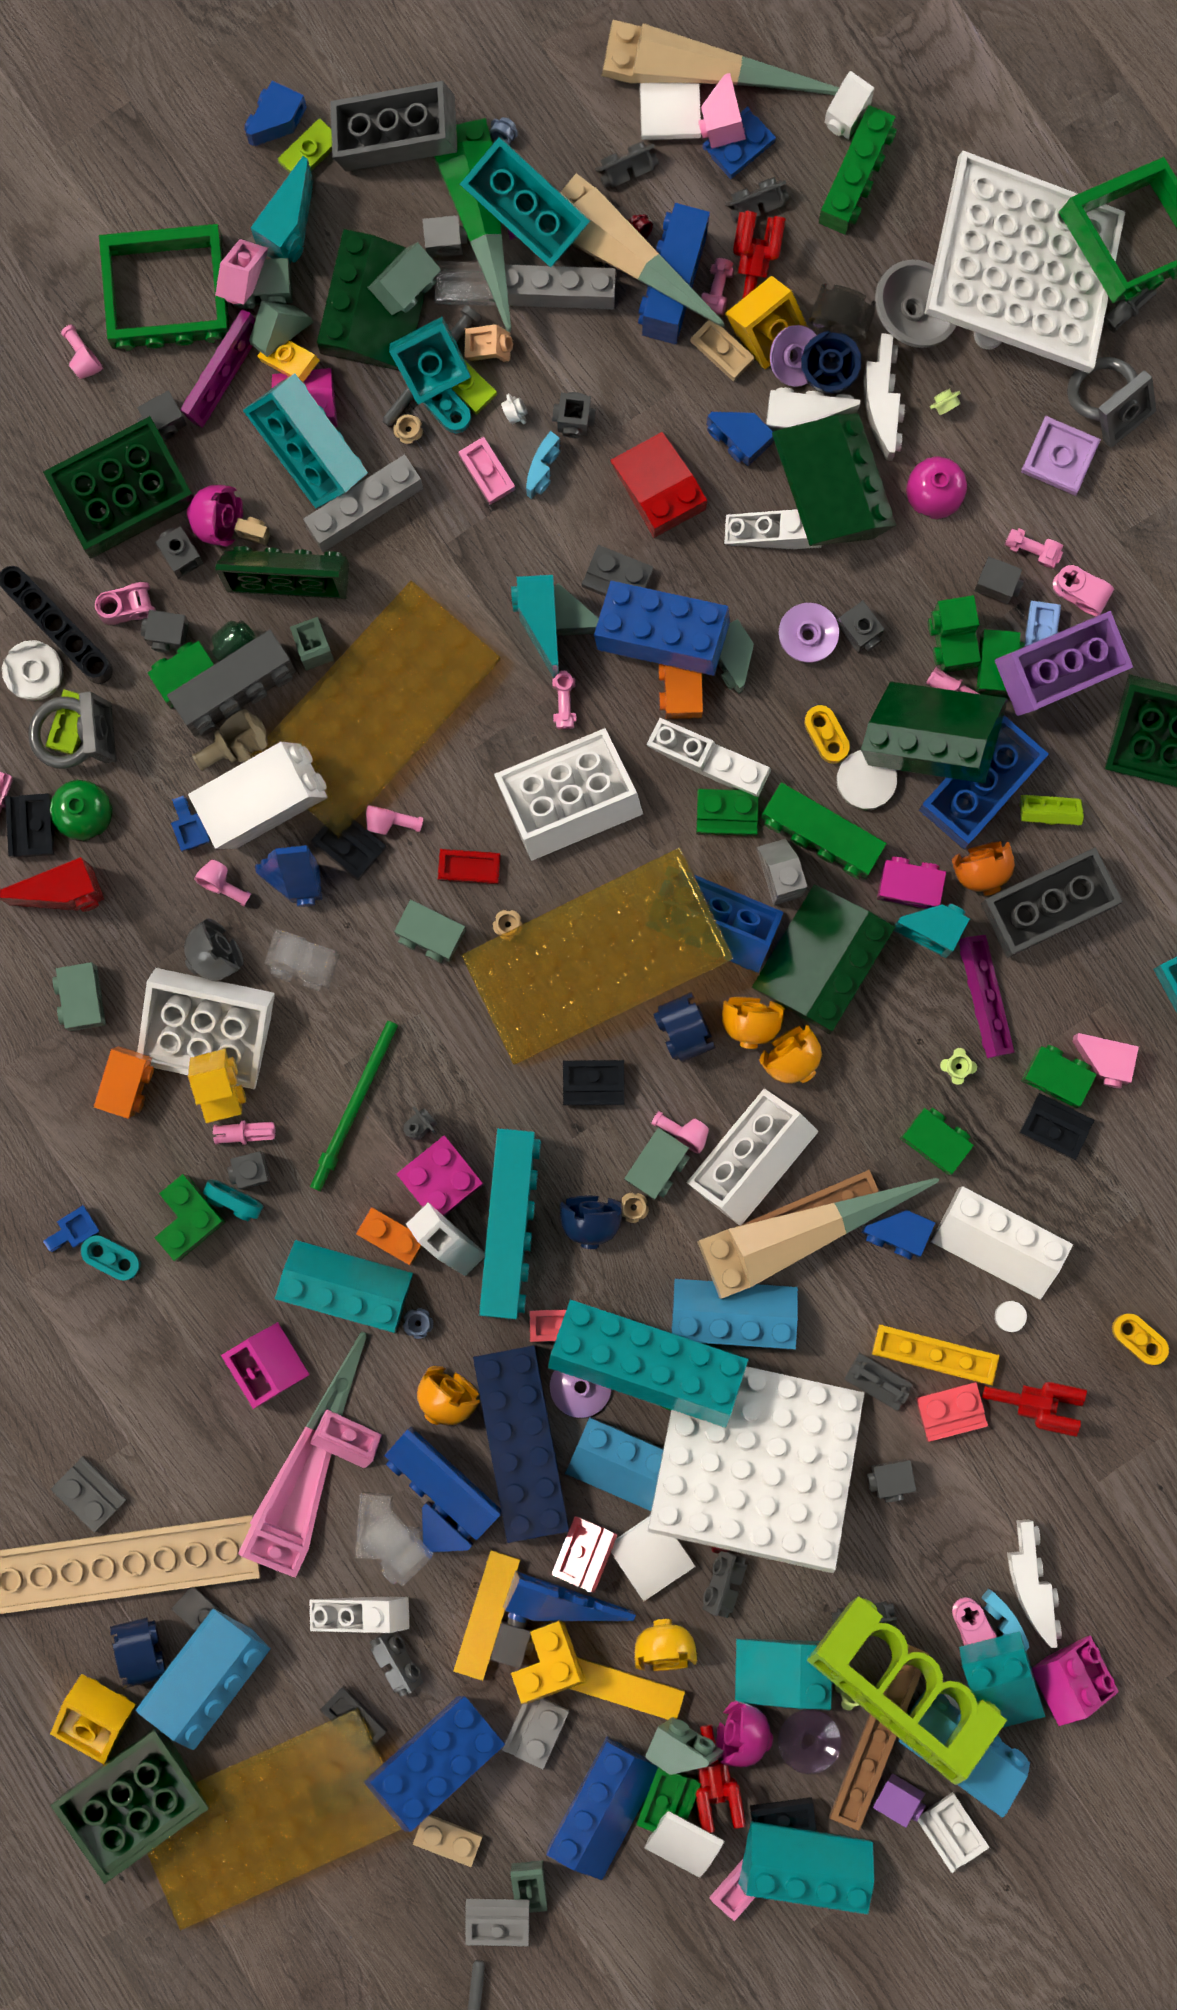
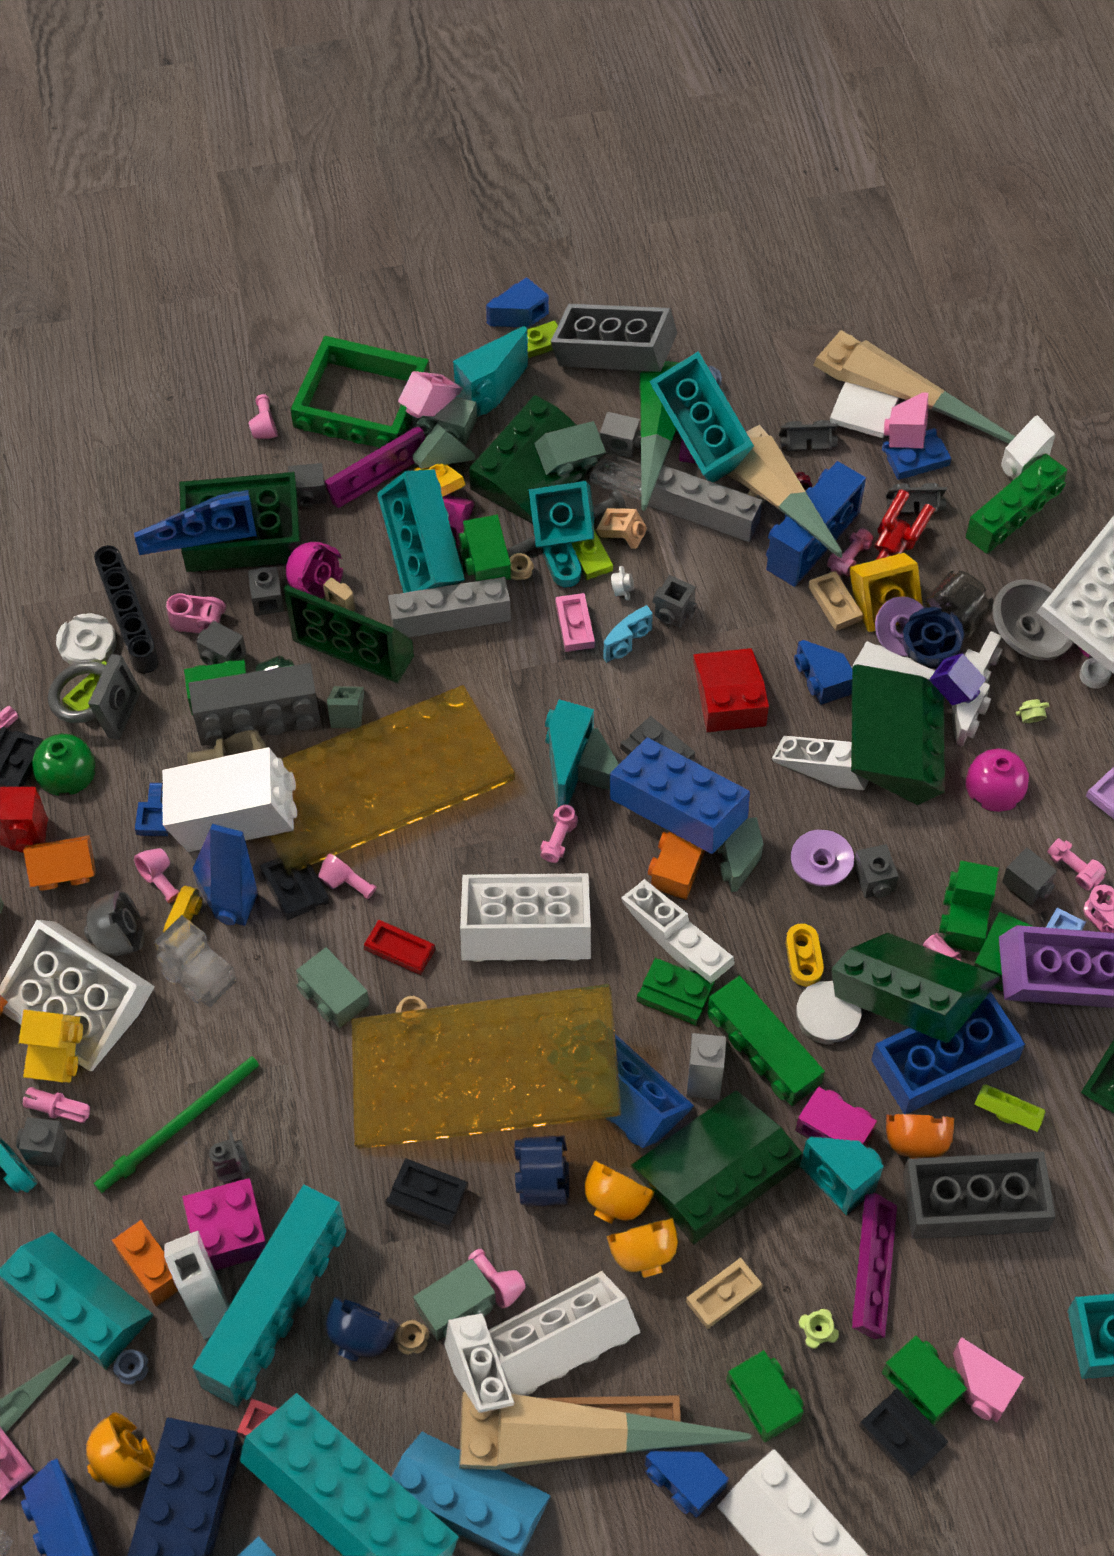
camera: 20 degrees right, 25 degrees down
lavender dish [550,1370,611,1418] -> none
none -> orange brick [23,835,96,891]
none -> blue wedge [134,490,256,555]
none -> yellow plate [162,885,203,947]
none -> white slope [445,1313,514,1413]
none -> green brick [459,514,511,581]
none -> tan plate [686,1258,763,1330]
none -> dark purple brick [929,653,986,706]

